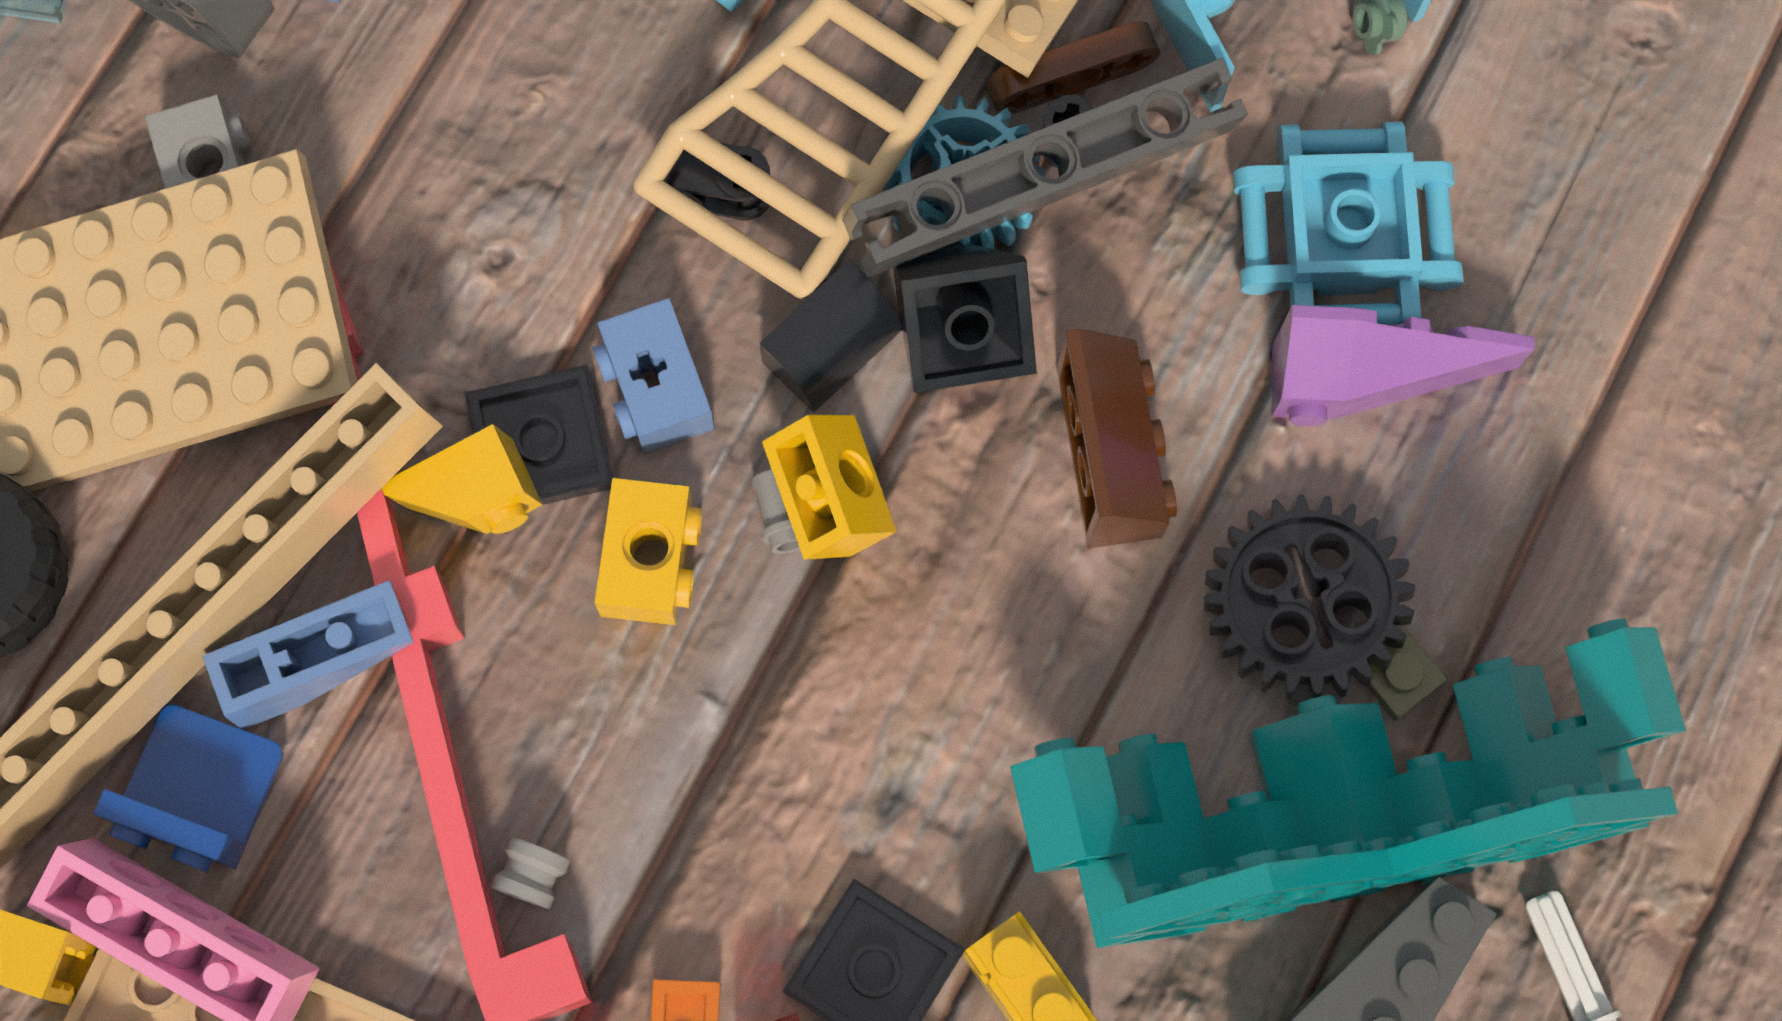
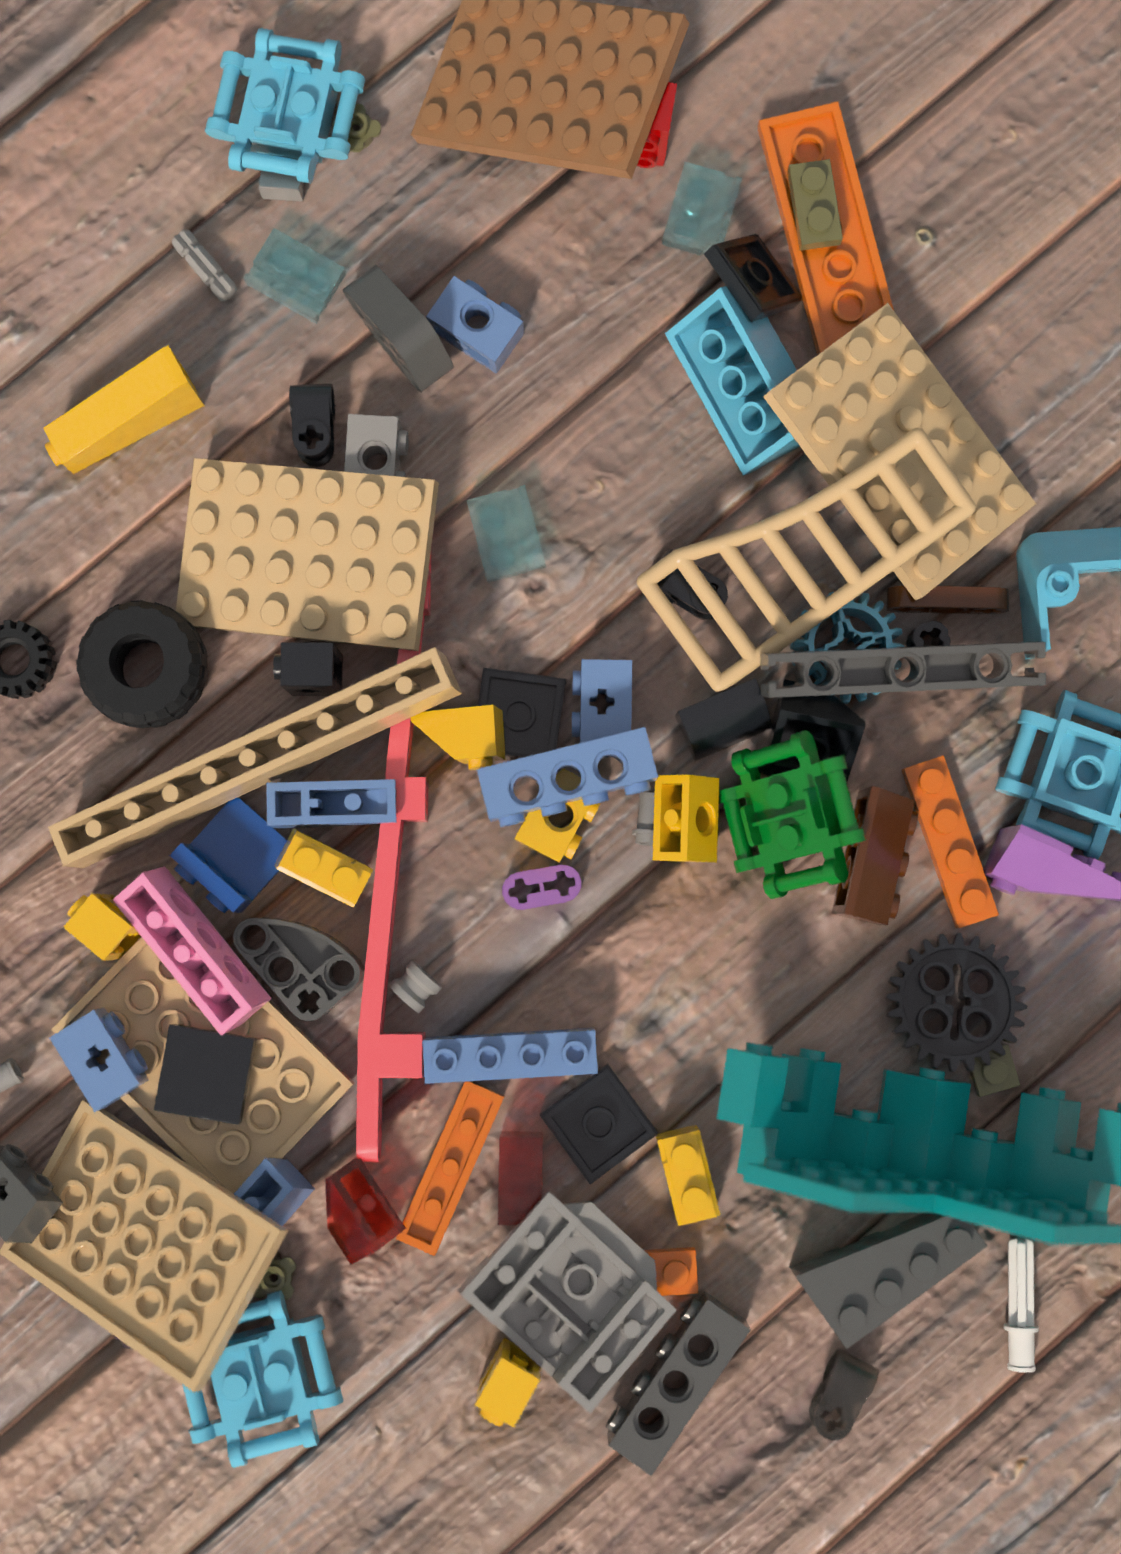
camera: 25 degrees right, 10 degrees up
none -> dark grey beam [233,918,364,1021]
none -> black brick [273,642,343,696]
none -> yellow brick [274,828,373,907]
none -> black piece [289,384,335,468]
none -> medium blue brick [423,1027,598,1084]
none -> clear light blue plate [466,485,546,583]
none -> medium blue brick [476,727,658,827]
none -> medium lavender beam [502,865,581,910]
none -> green brick [719,730,866,899]
none -> orange plate [901,755,999,928]

